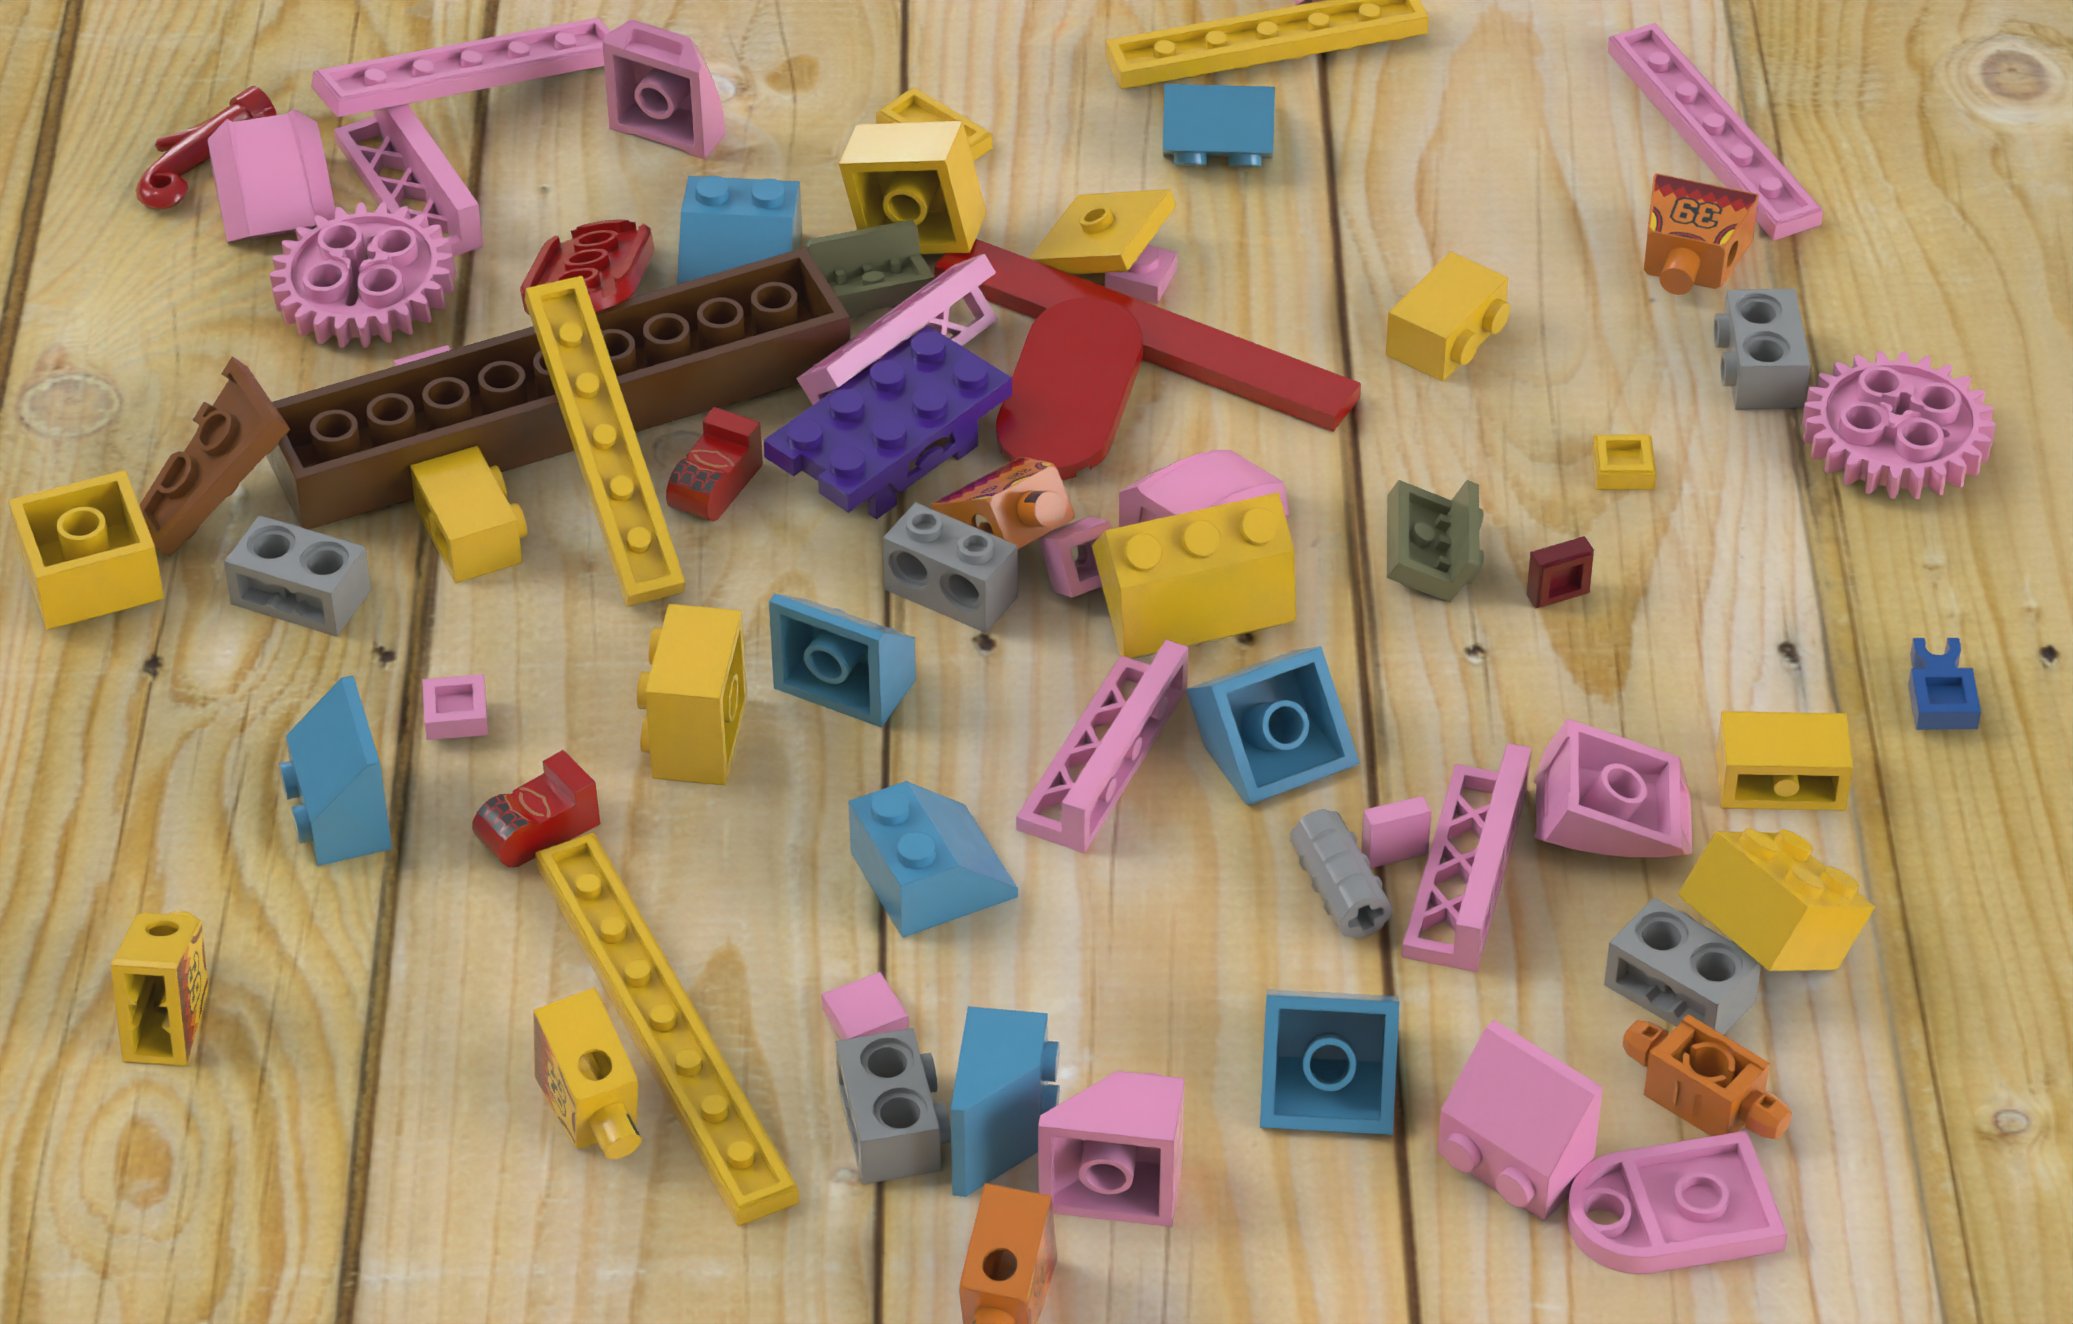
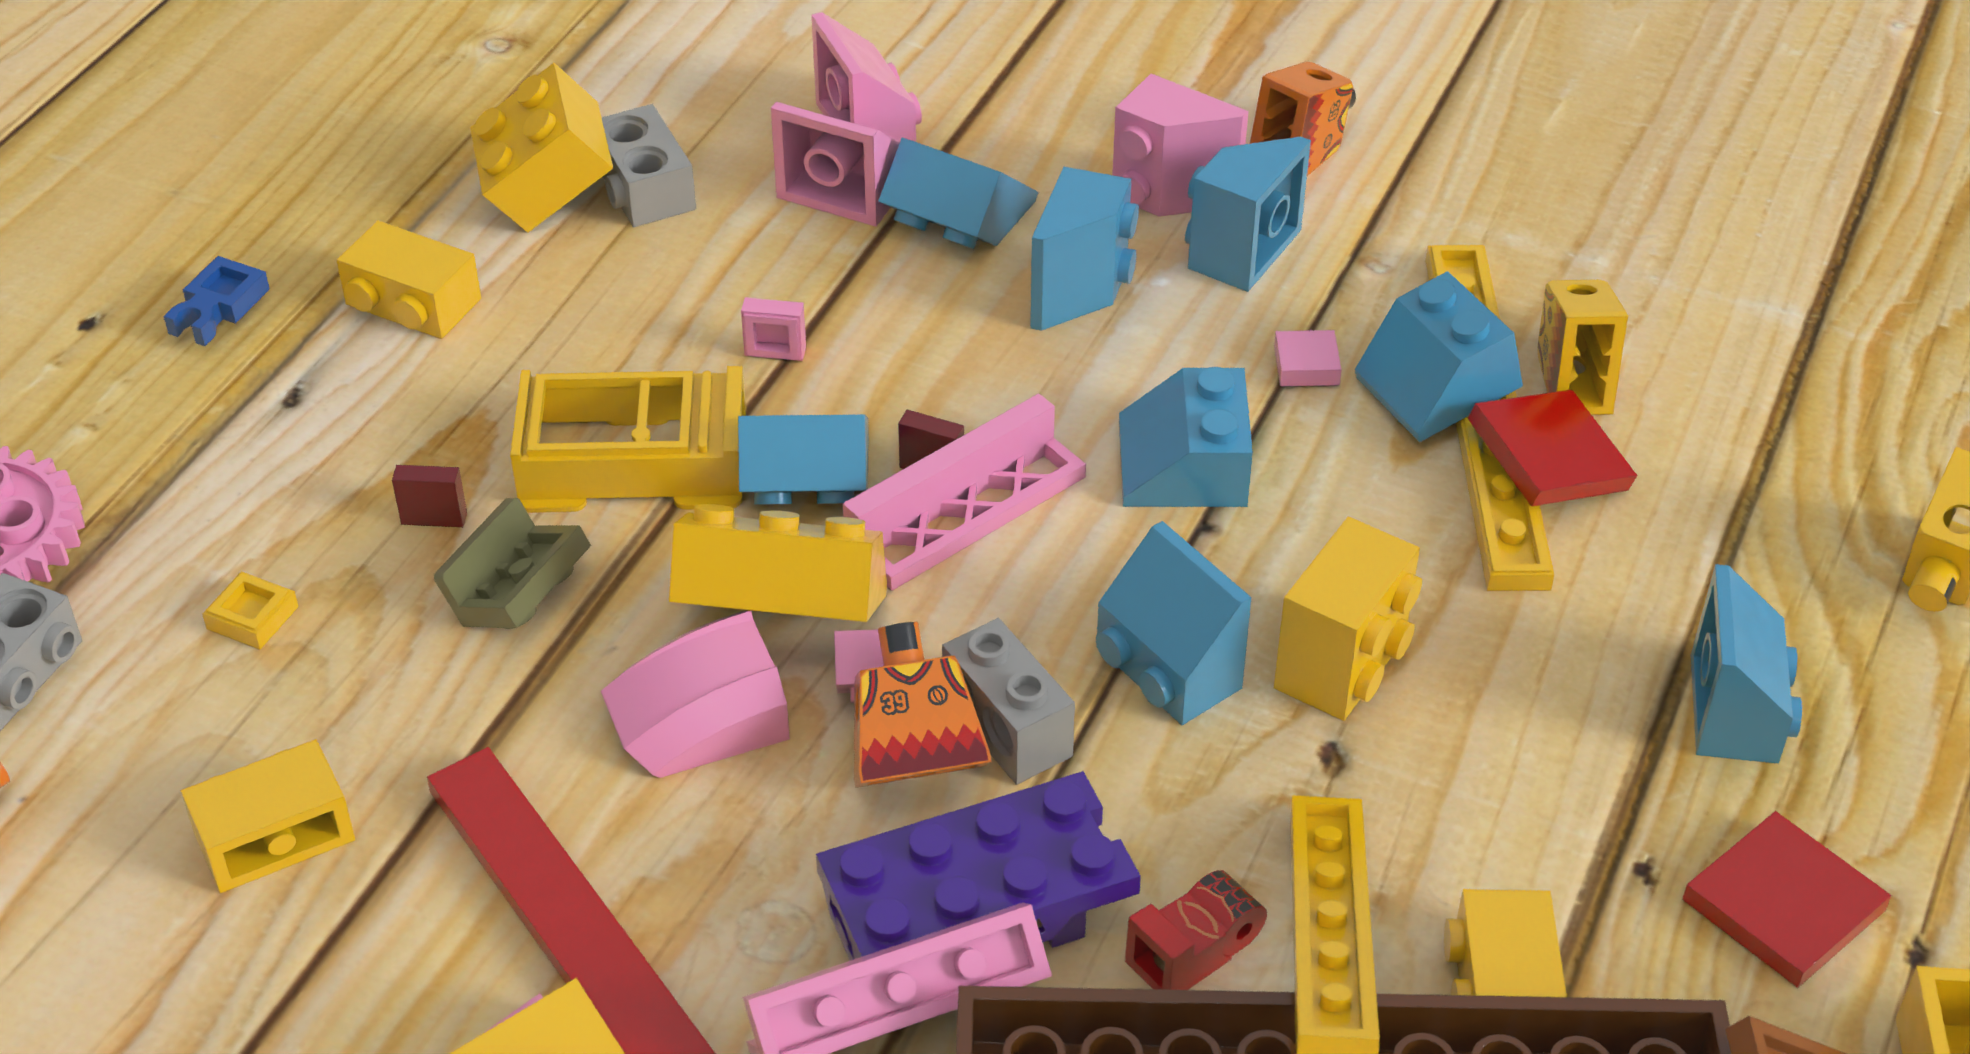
camera: 155 degrees left, 0 degrees up
light grey brick [224,515,371,636] -> none
bright pink plate [422,674,489,740] -> none
red leg [472,750,601,867] -> none
light grey brick [835,1028,951,1185] -> none
red tile [996,297,1143,481] -> none
light grey axle [1290,809,1392,938] -> none
bright pink fence [1402,743,1532,972] -> none
bright pink slope [1534,718,1692,857] -> none
bright pink tile [1567,1131,1787,1274] -> none
orange piece [1622,1014,1792,1139] -> none
none -> yellow piece [510,366,746,513]
none -> bright pink slope [771,102,900,227]
none -> dark red tile [898,409,964,469]
none -> dark azure slope [1030,167,1139,331]
none -> dark azure slope [1355,271,1523,442]
none -> red tile [1467,389,1638,507]
none -> red tile [1682,811,1892,988]

